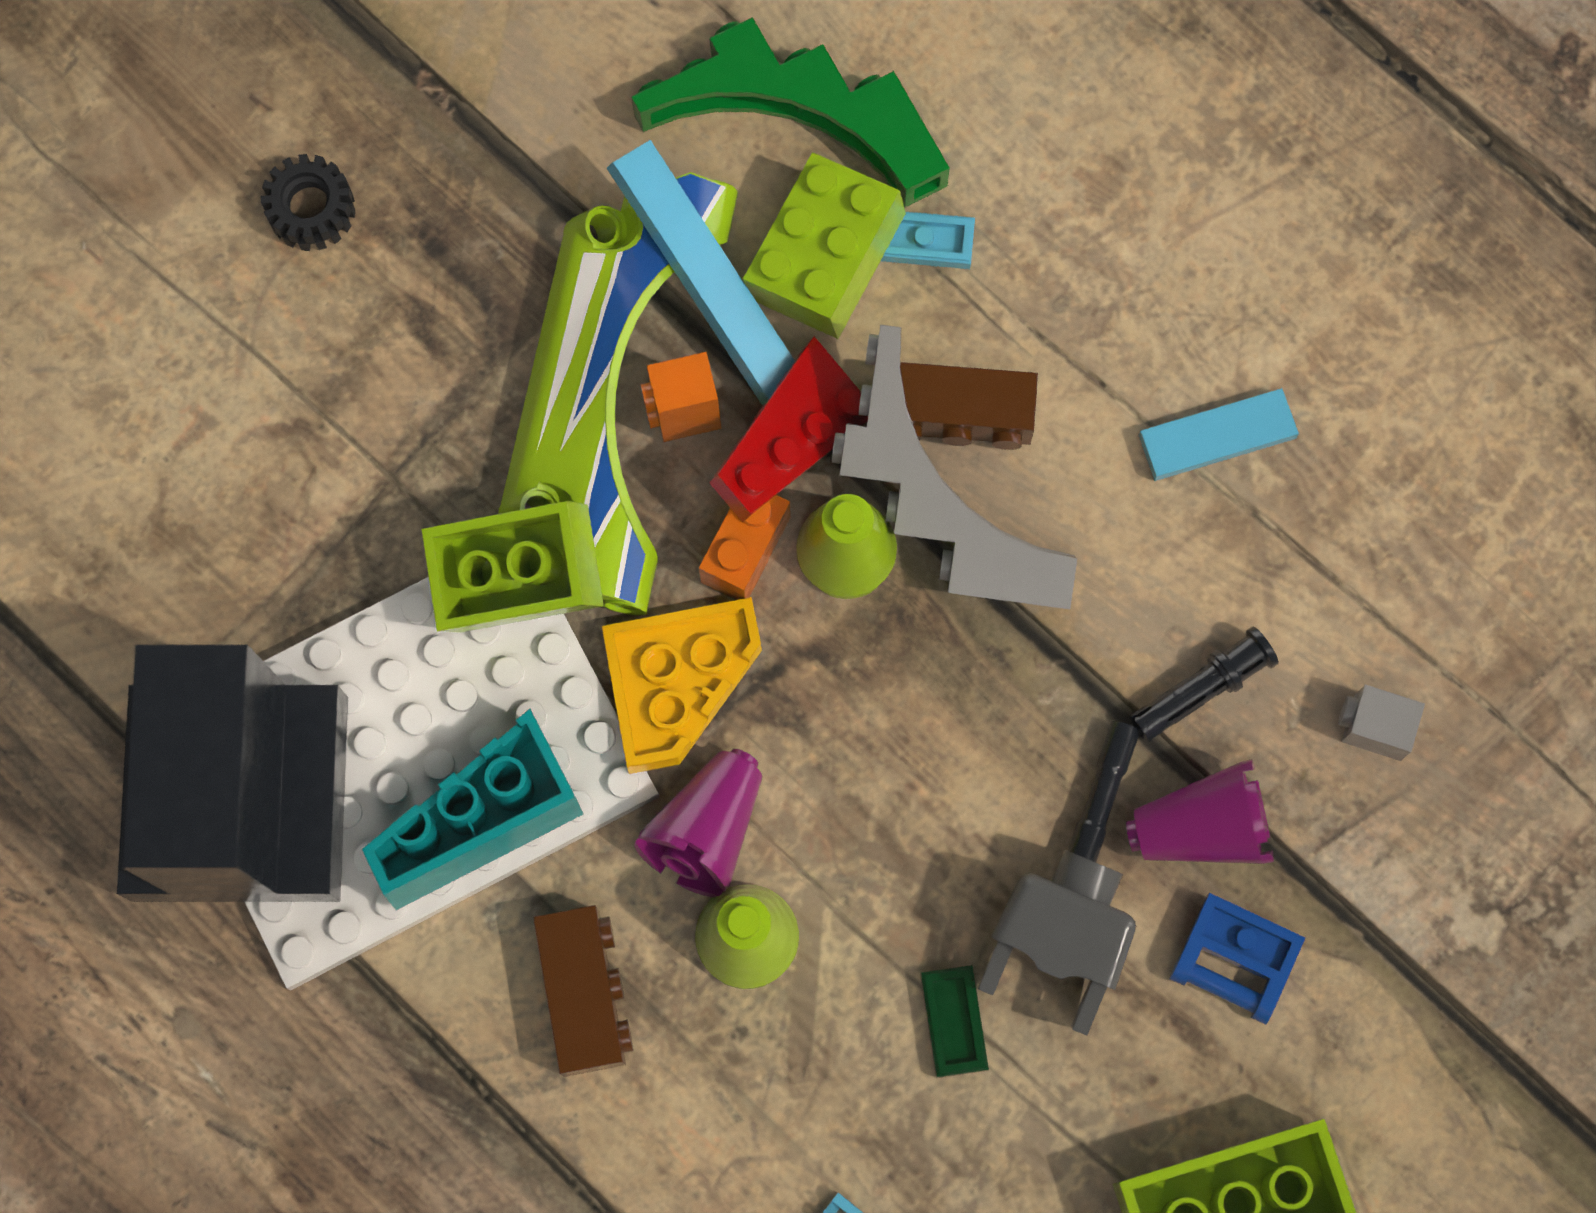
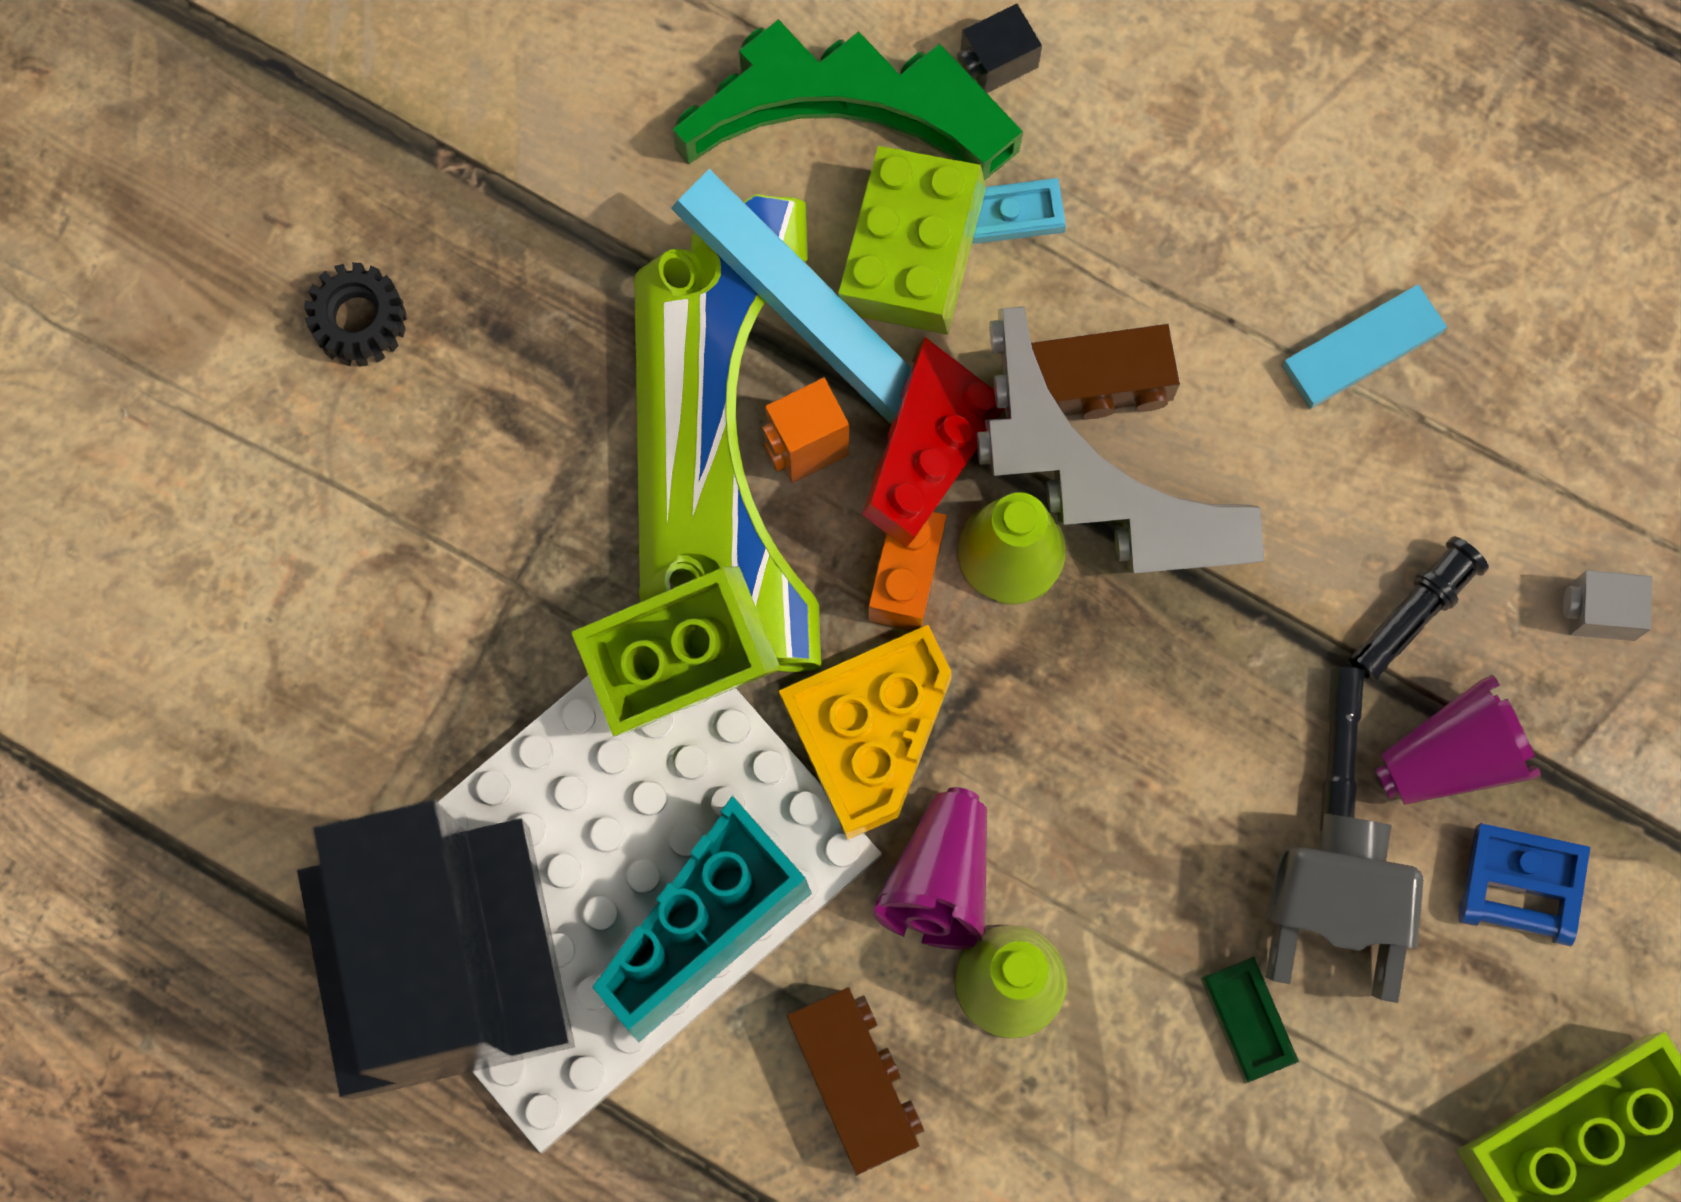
camera: 15 degrees left, 0 degrees up
none -> black brick [957,3,1042,93]

